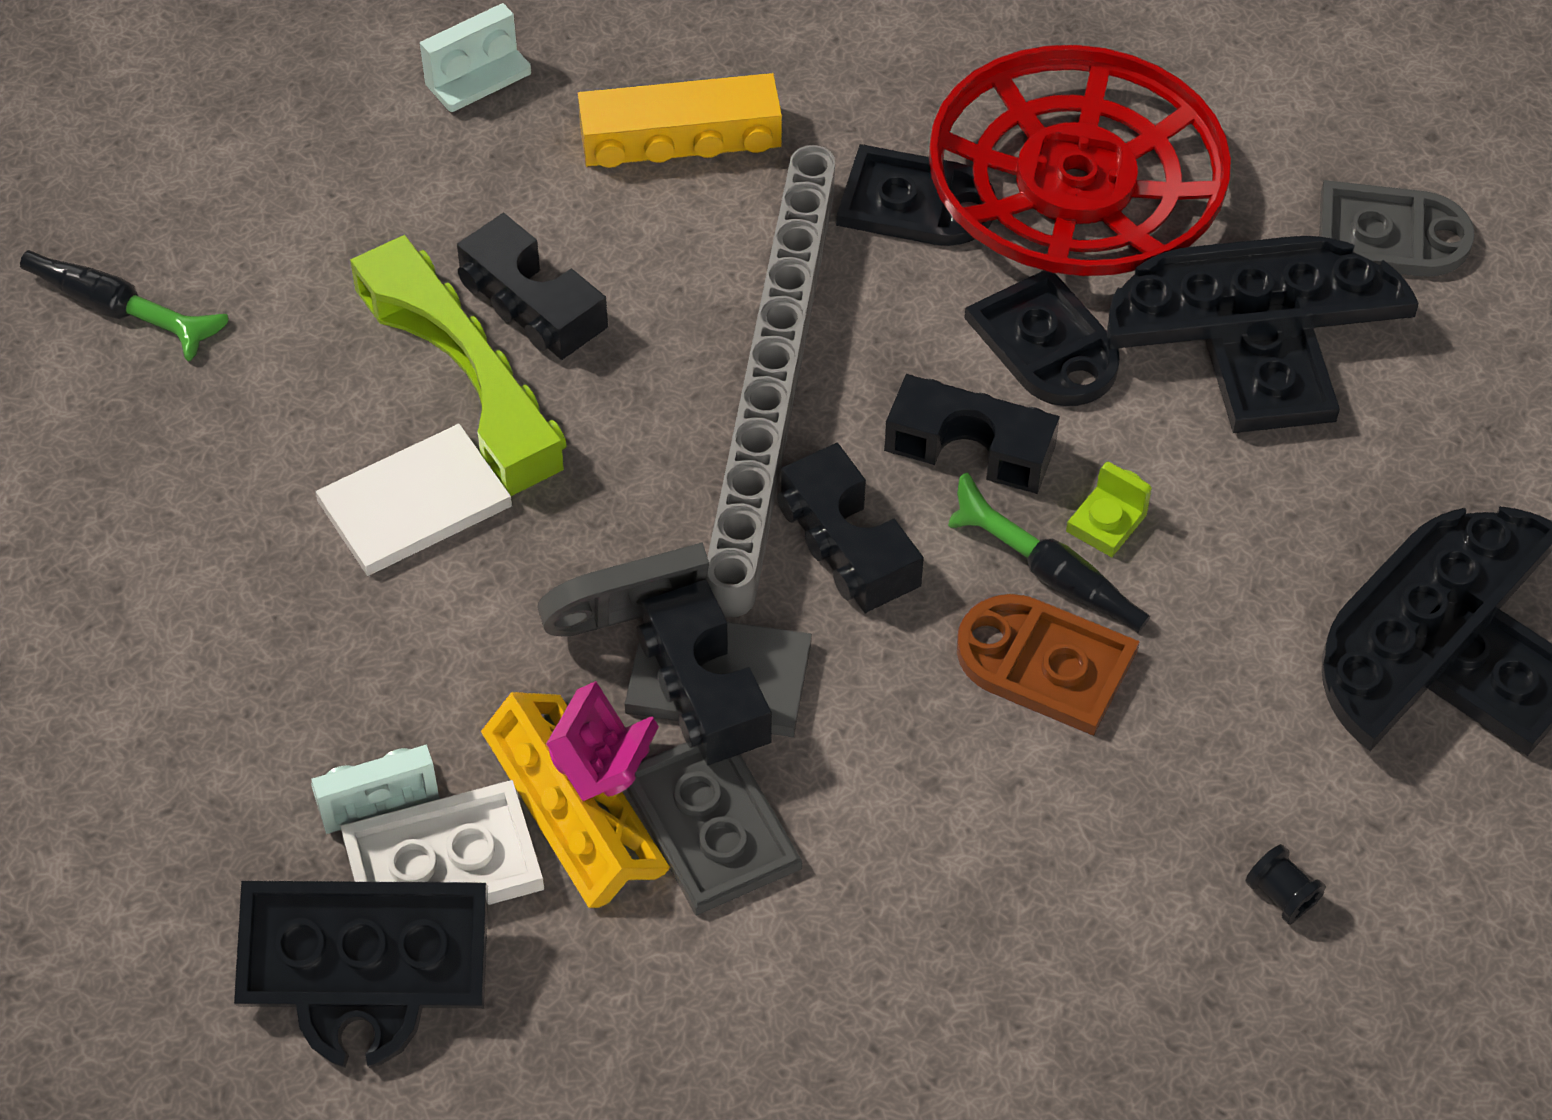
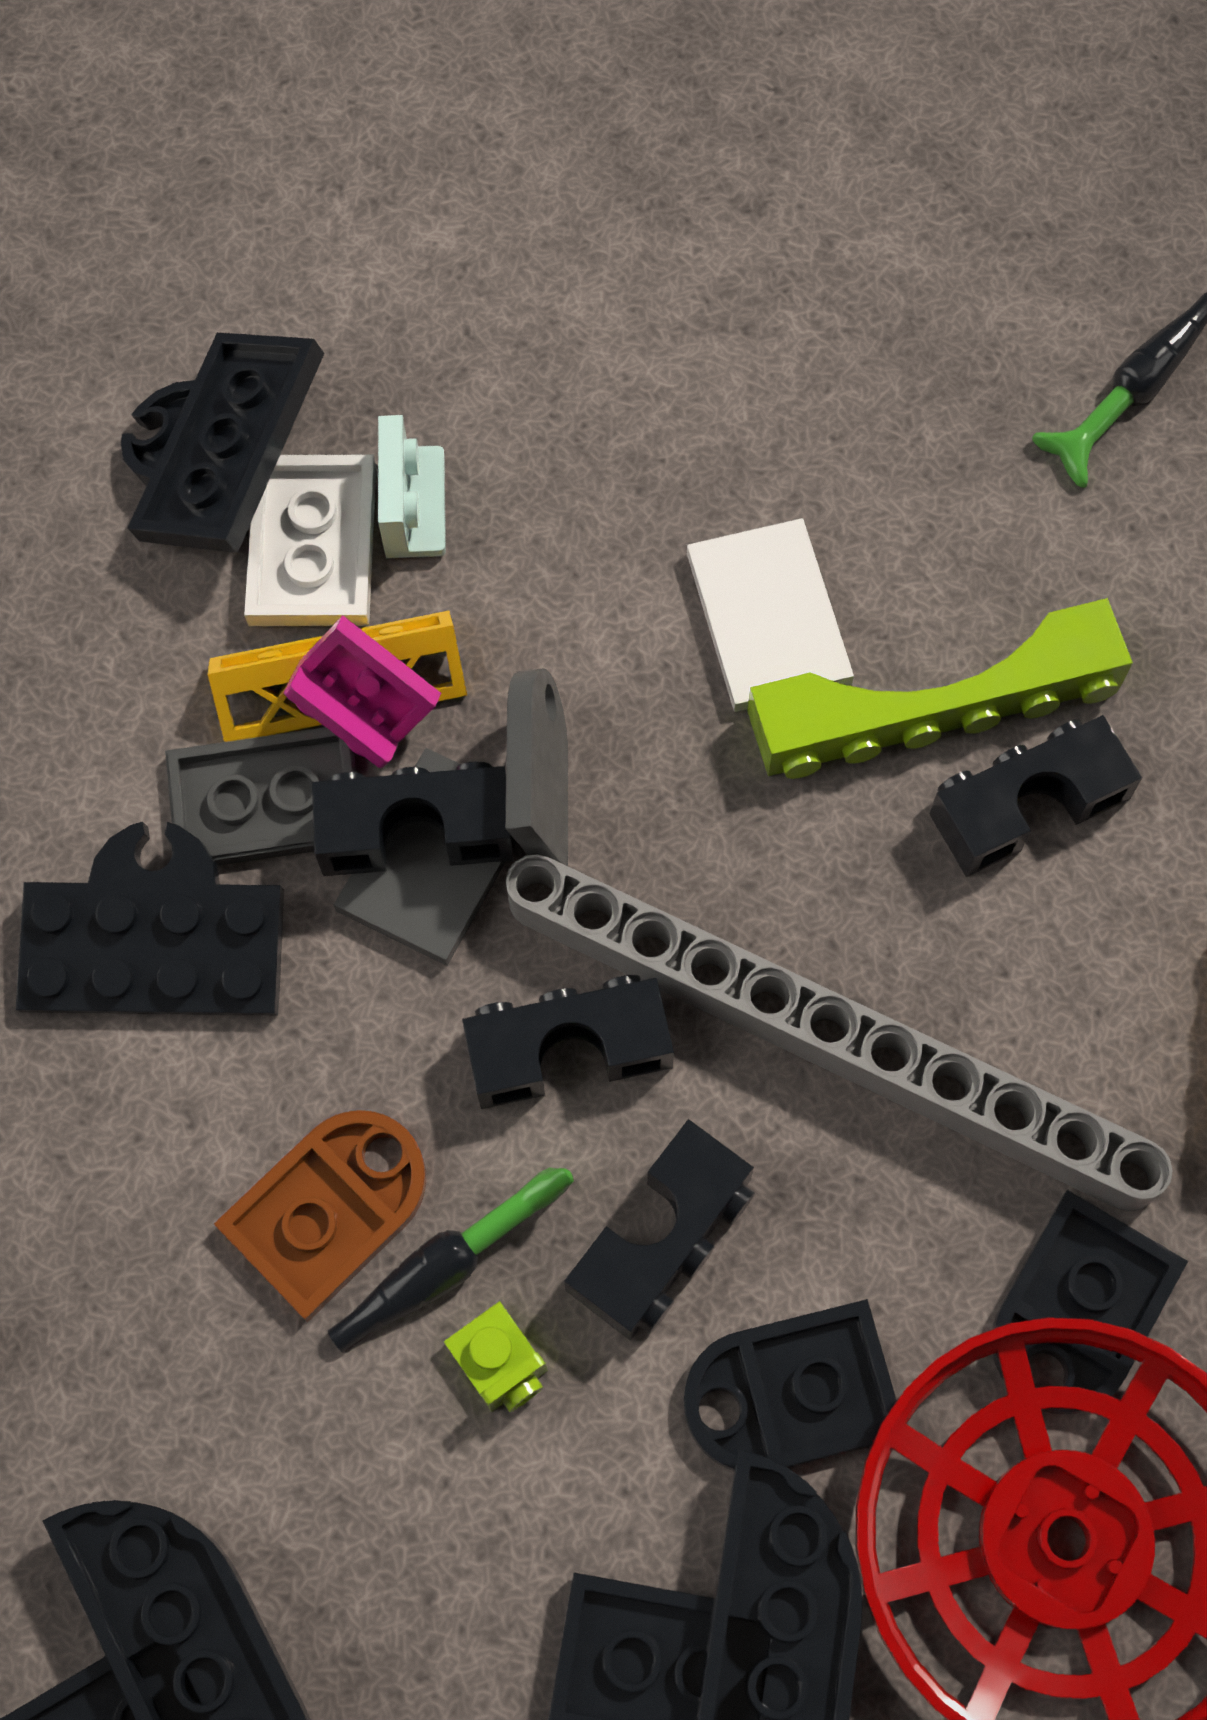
camera: 110 degrees right, 15 degrees up
none -> black plate [16,822,284,1016]

